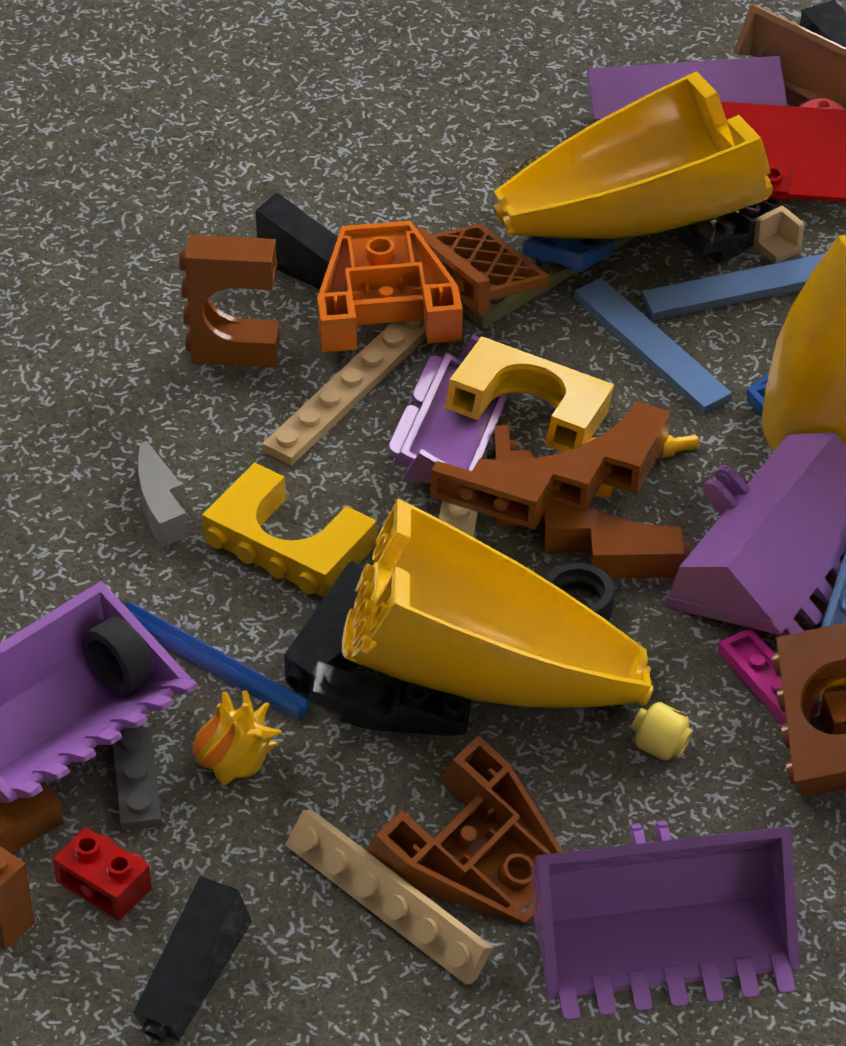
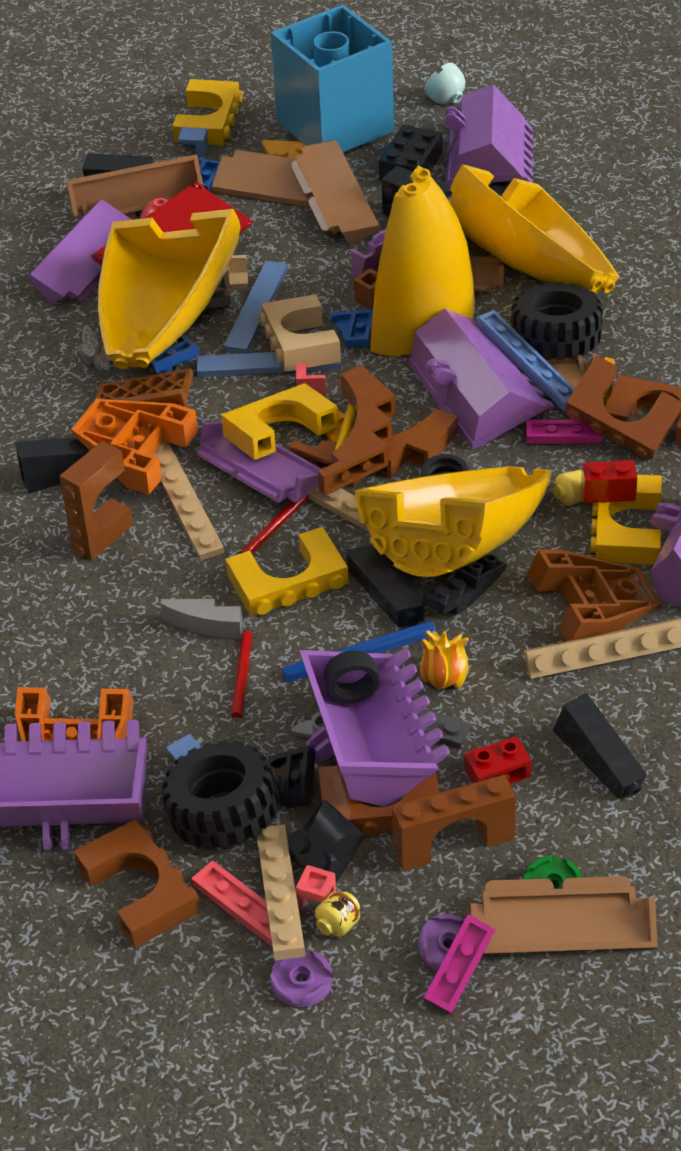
camera: 55 degrees left, 0 degrees up
none -> red bar [231,630,252,718]
none -> red bar [240,494,309,554]
none -> tan arch [258,294,341,372]
none -> coral panel [296,363,326,395]
none -> red brick [581,460,638,504]
none -> yellow arch [590,475,662,565]

